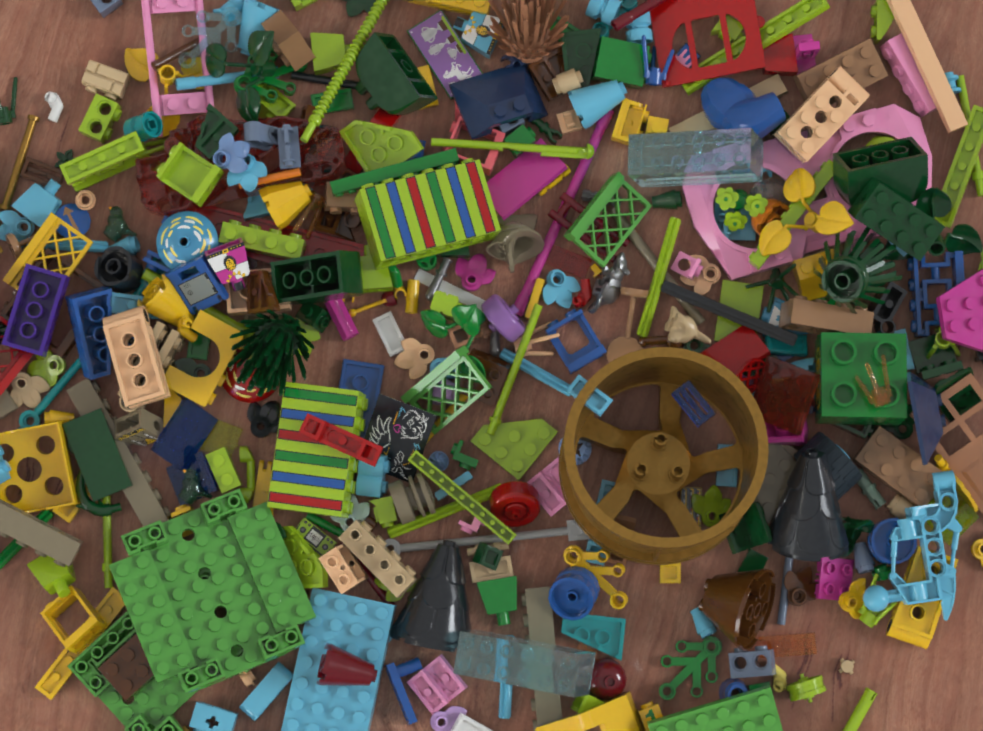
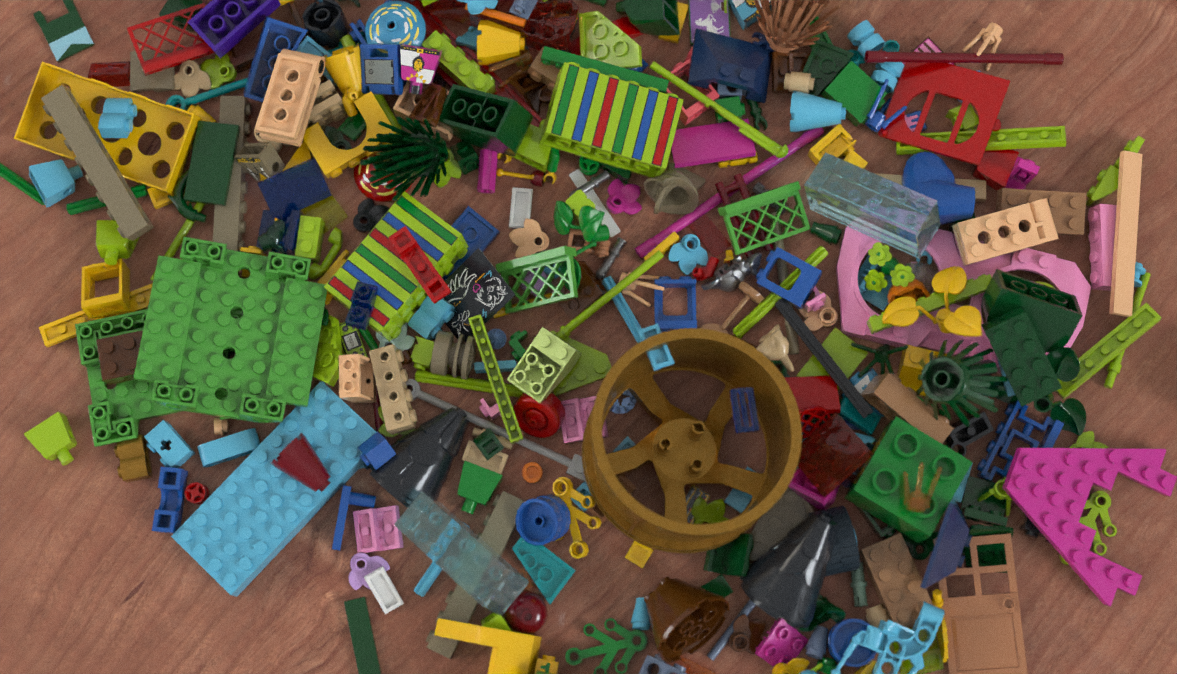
camera: 30 degrees right, 5 degrees down
medium azure cone [108,235,141,255] -> none
yellow axle [405,279,420,314] -> none
medium lavender wheel [481,294,526,342] -> none
light nougat tile [556,109,582,135] -> none
none -> clear blue slope [345,281,378,330]
none -> blue brick [357,431,396,470]
none -> yellowish green slope [507,327,582,404]
none -> orange tile [522,462,543,484]
none -> blue window [755,247,822,310]

